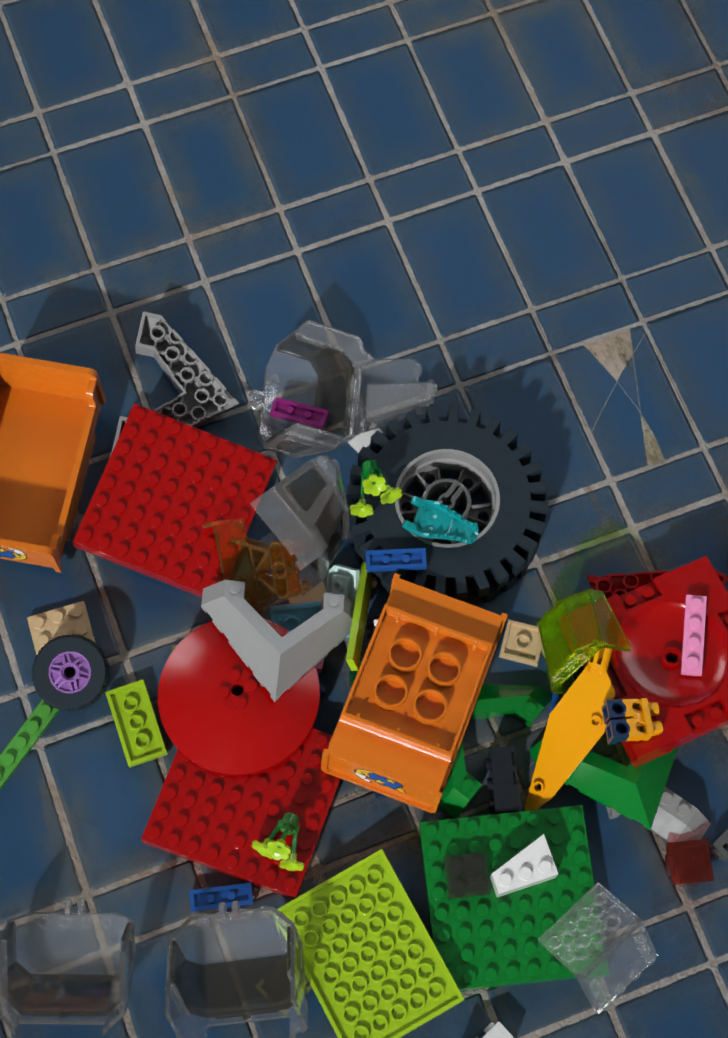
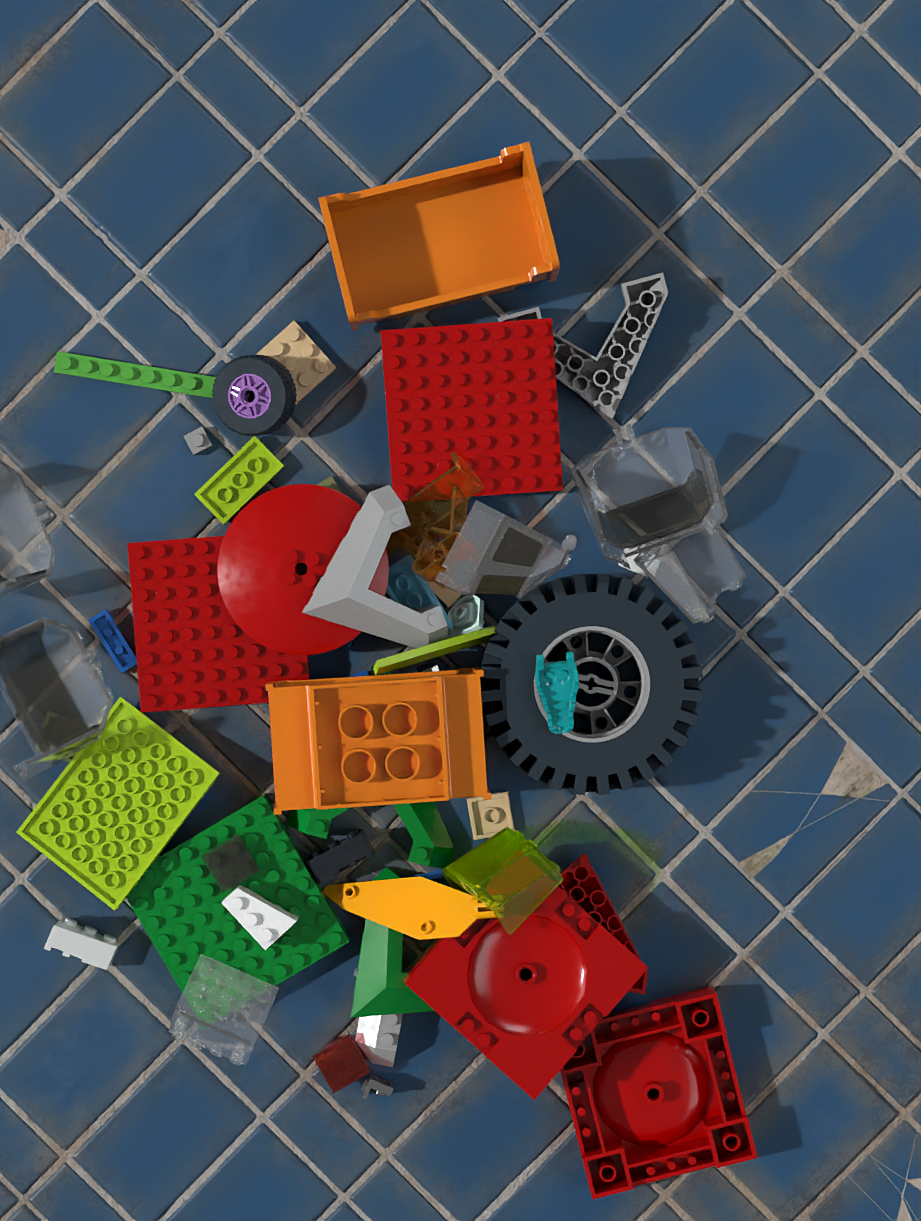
camera: 65 degrees right, 20 degrees up
lime plant [252,813,305,871] -> none
magenta plate [270,397,330,430] -> none
lime plant [350,460,403,518] -> none
blue plate [366,548,427,572] -> none
hips [601,698,663,745] -> none
bright pink plate [681,595,707,677] -> none
none -> light grey plate [184,427,213,455]

